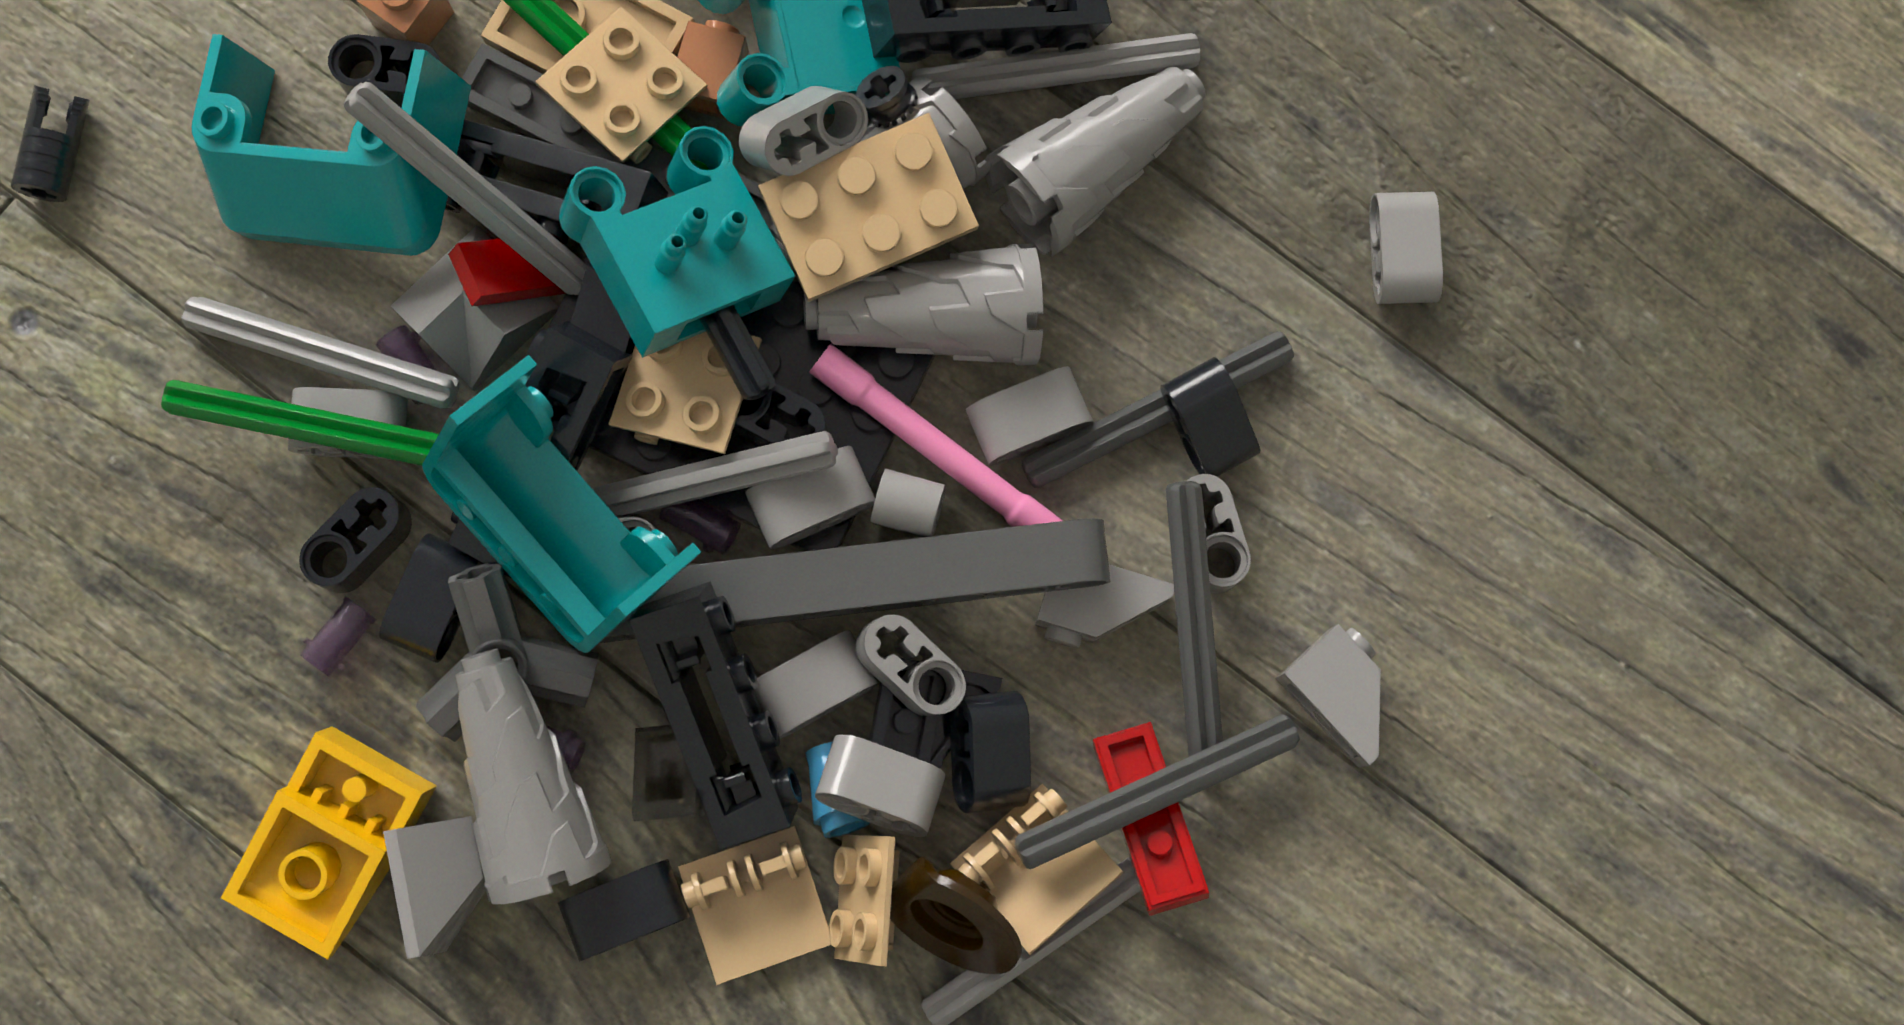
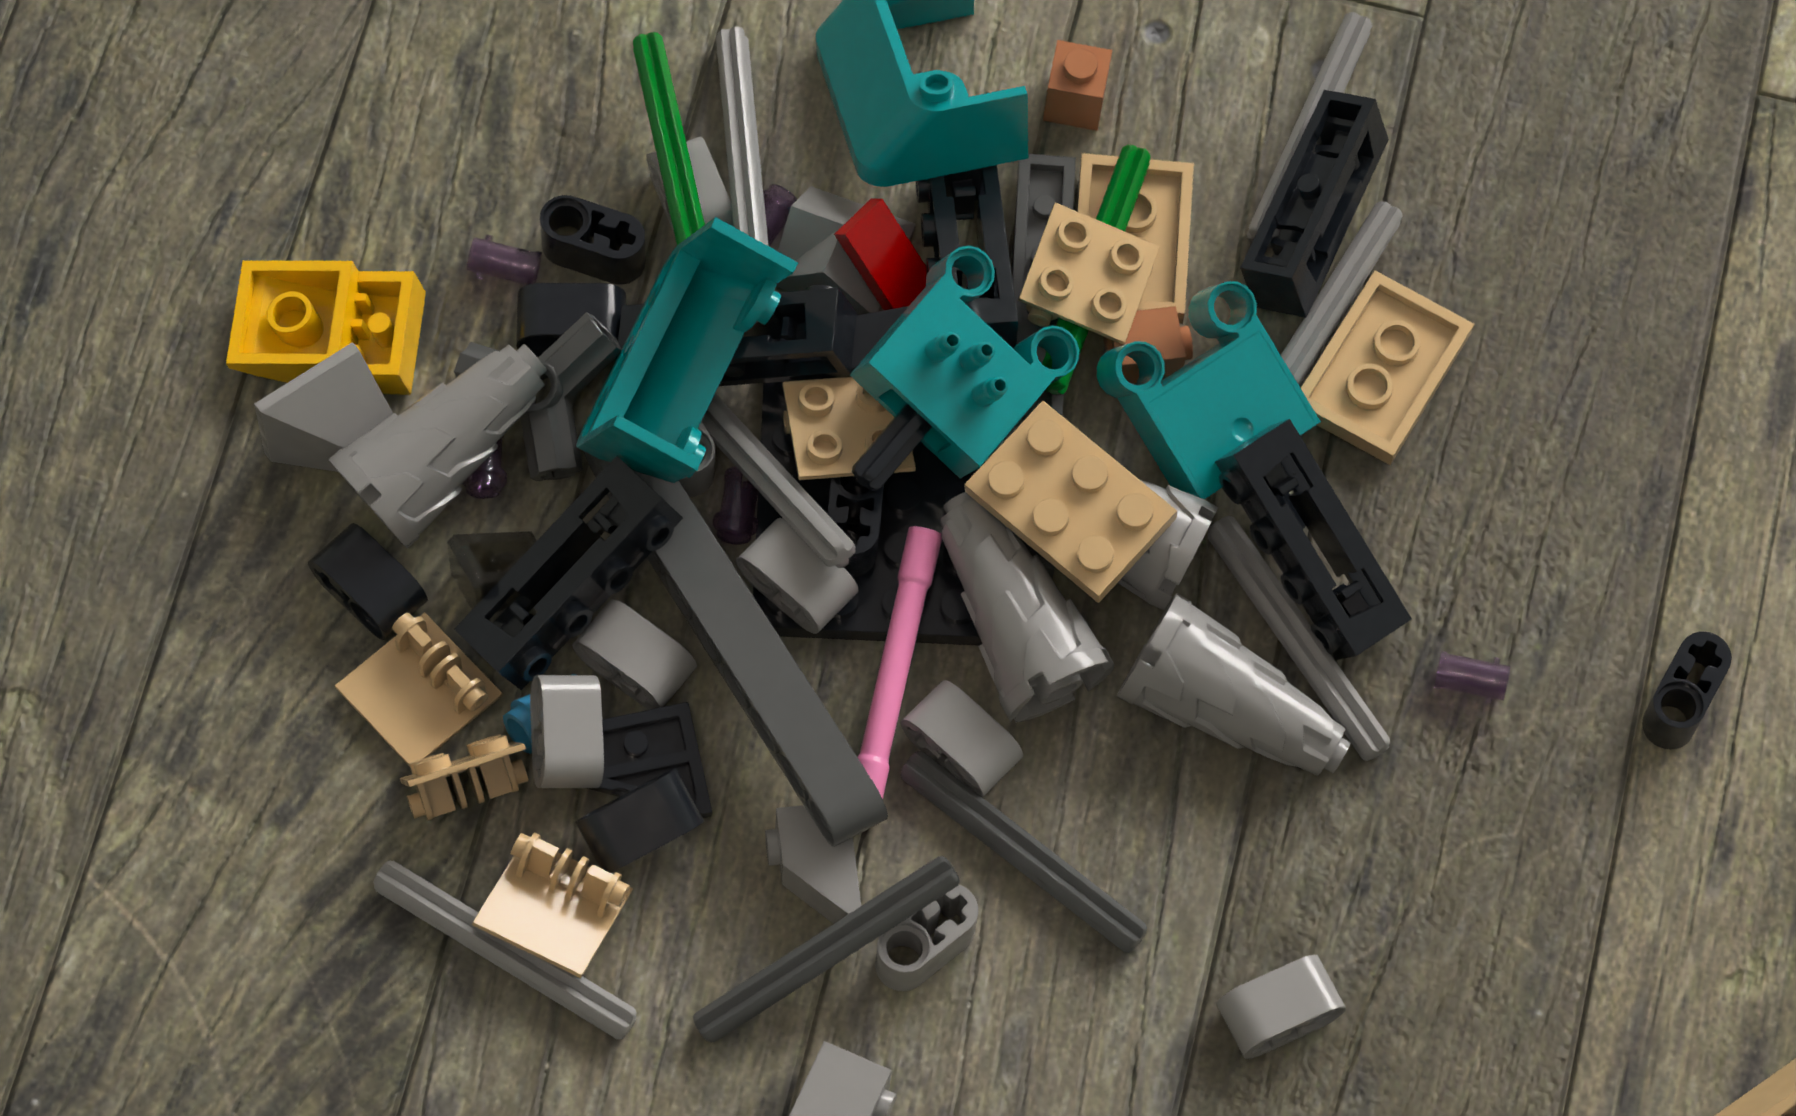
camera: 65 degrees right, 15 degrees down
black beam [328,34,442,108] -> none
light grey axle [344,82,587,295] -> none
light grey beam [739,86,868,176] -> none
black bush [856,66,918,128] -> none
light grey beam [856,615,966,716] -> none
light grey beam [871,468,946,537] -> none
dark brown hat [890,857,1022,974] -> none
dark grey axle [1015,714,1300,869] -> none
red tile [1093,722,1209,916] -> none
black beam [1160,357,1260,477] -> none

